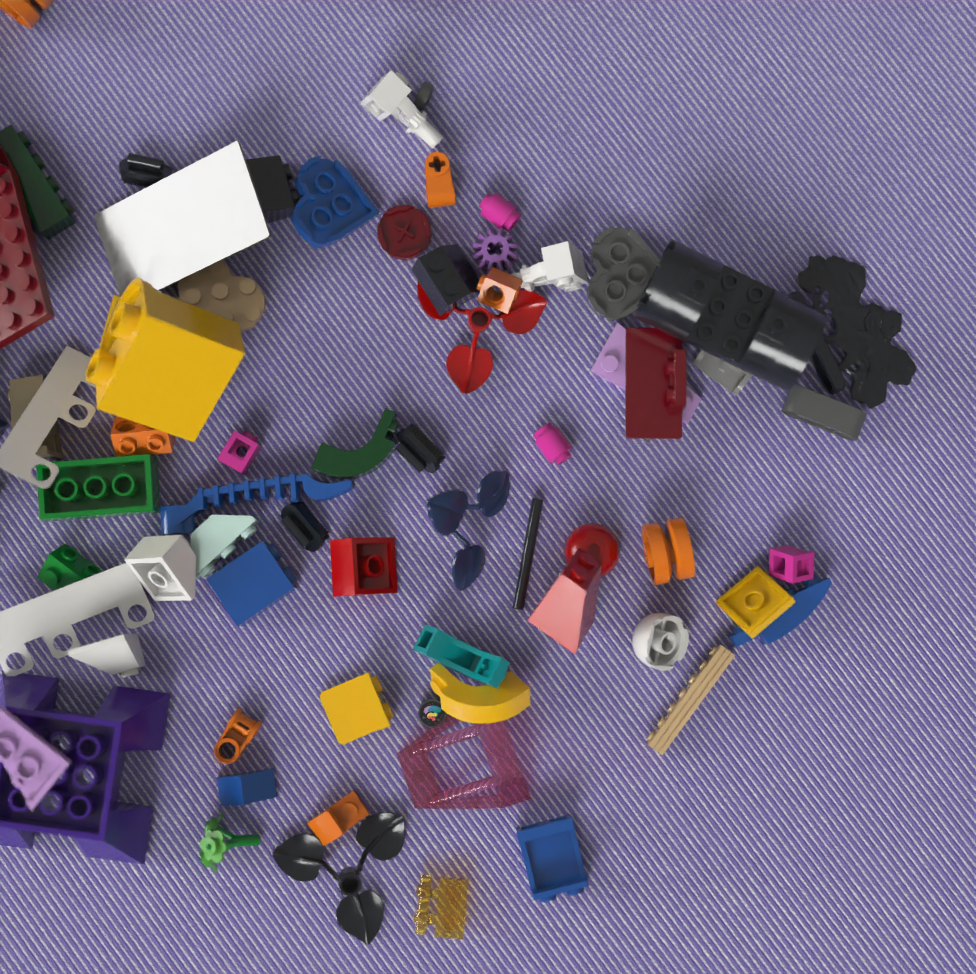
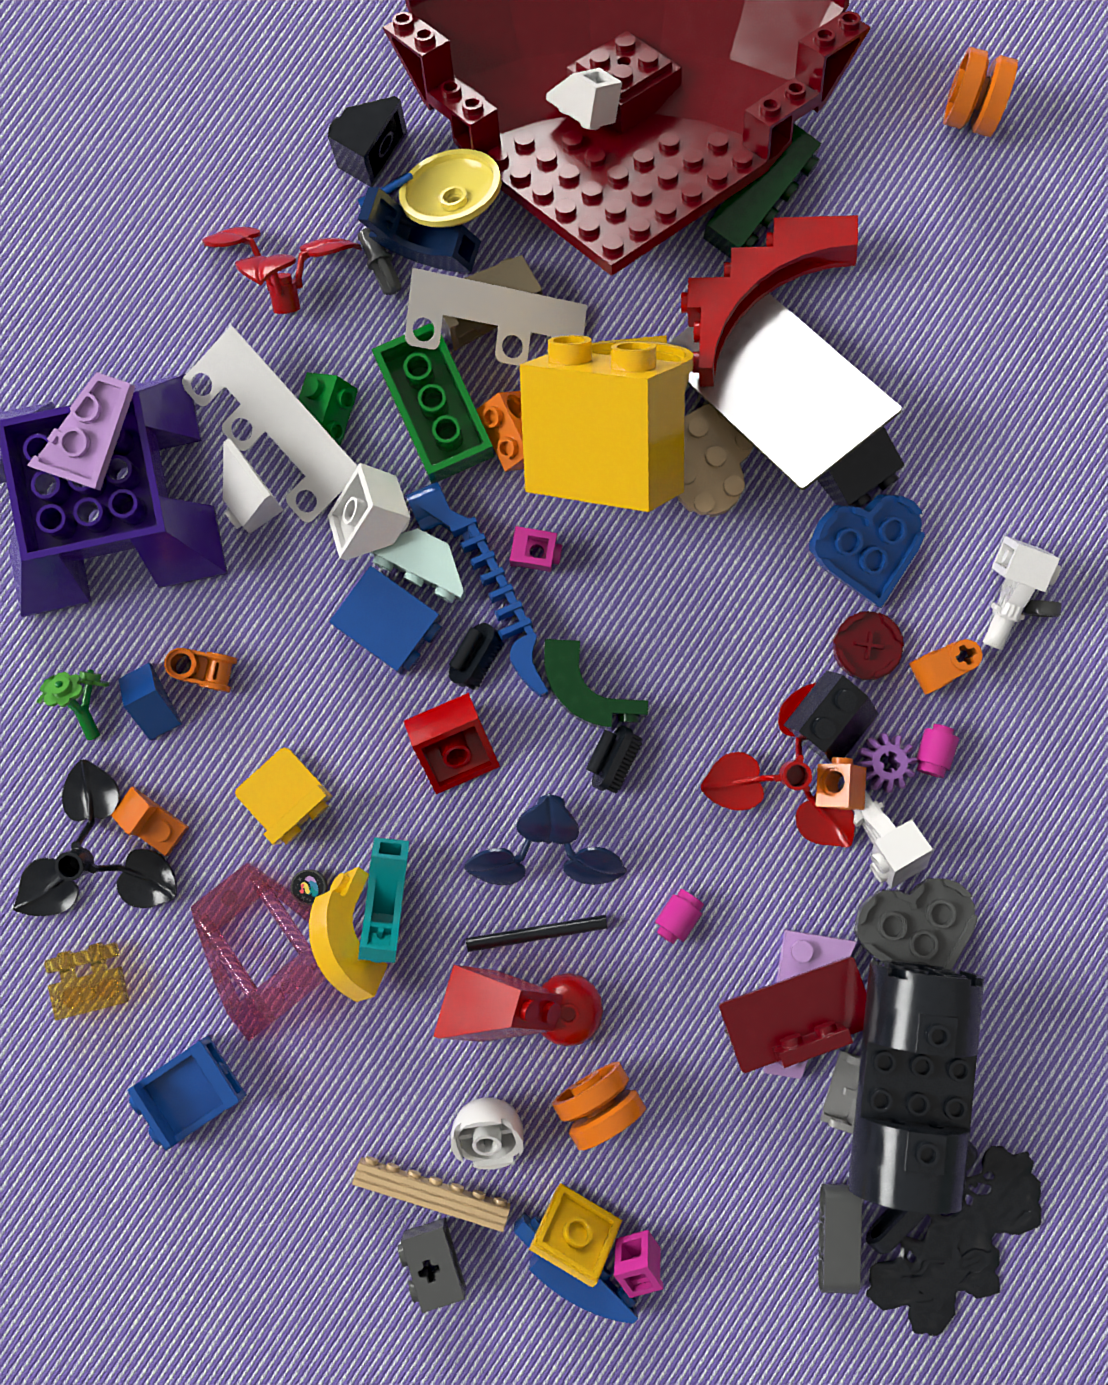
camera: 70 degrees right, 0 degrees up
black piece [119,153,173,187] -> none
none -> dark grey brick [397,1218,467,1313]
none -> red arch [681,215,858,387]

